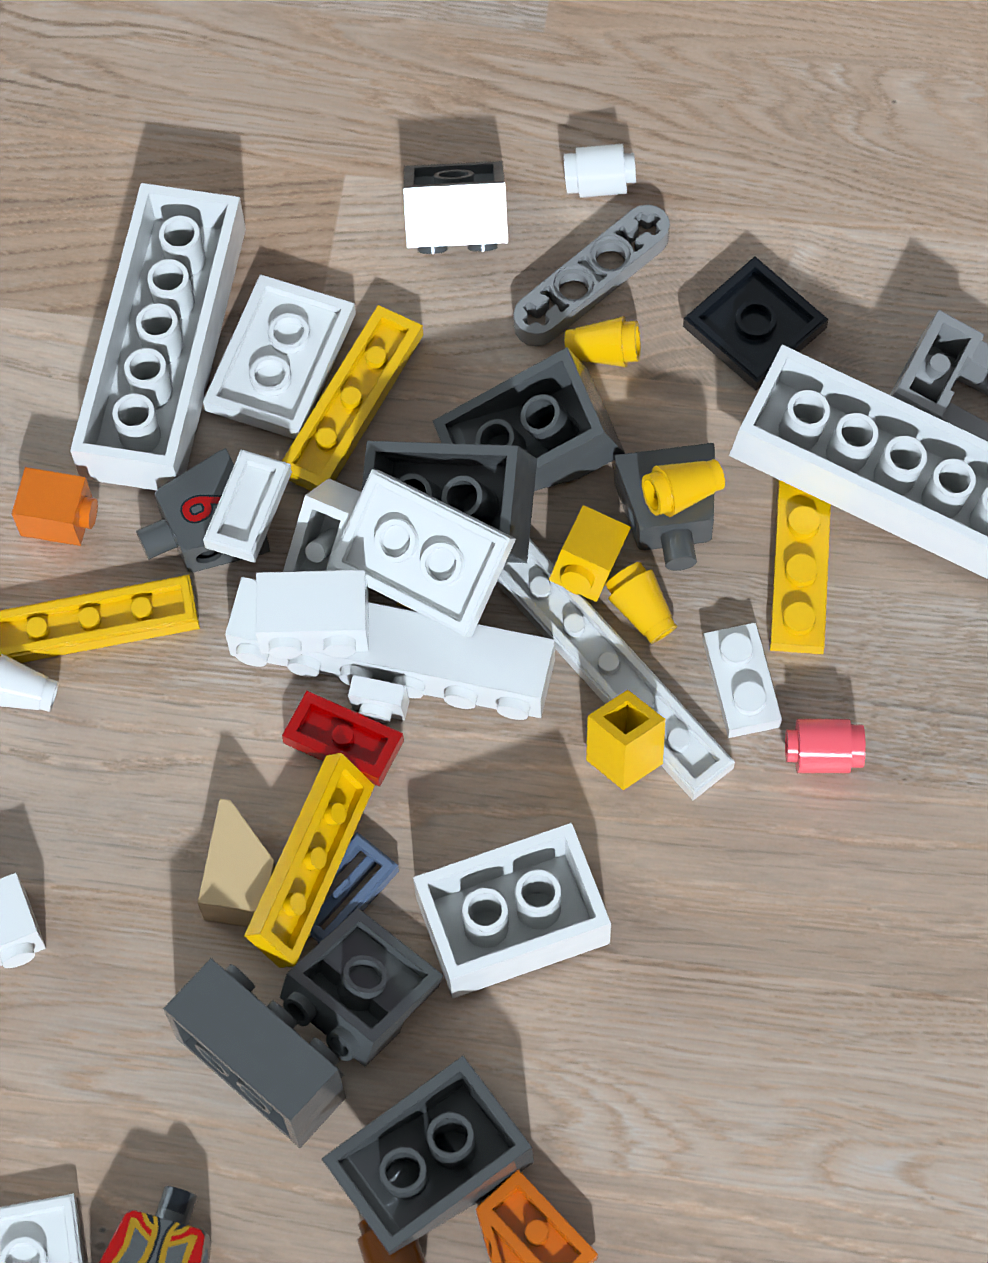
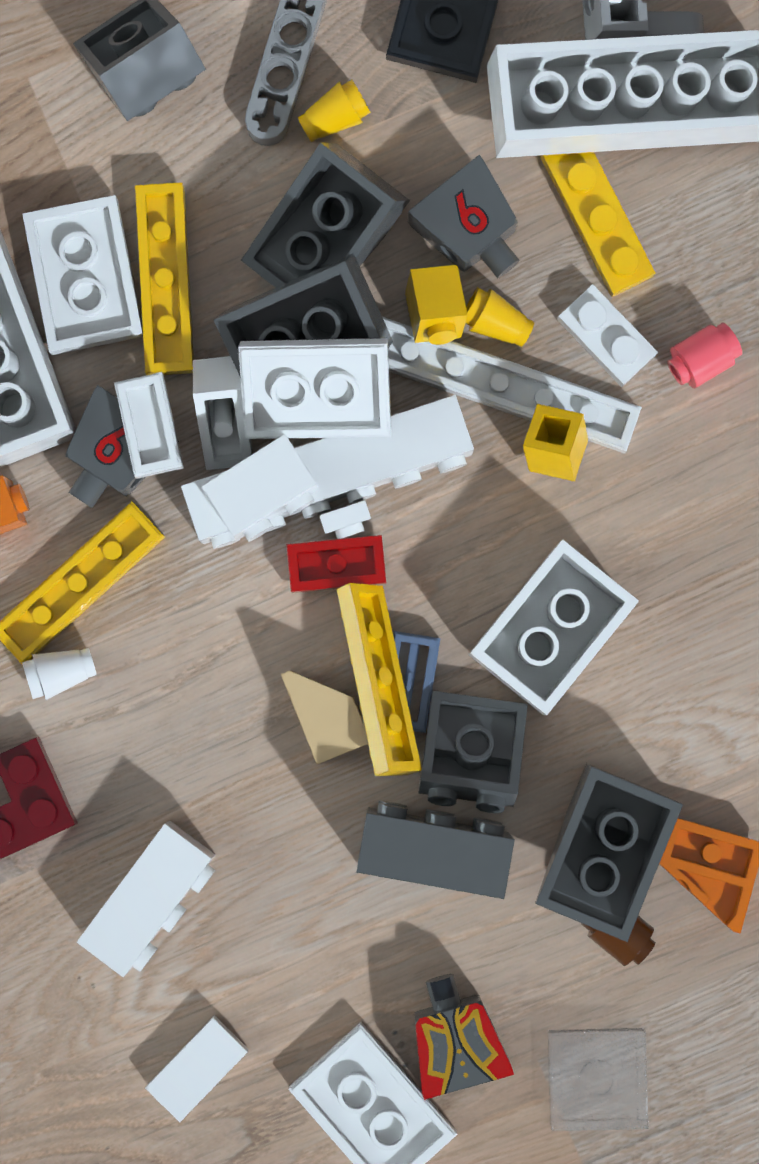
camera: 30 degrees left, 20 degrees up
yellow cone [642,459,725,517] -> none

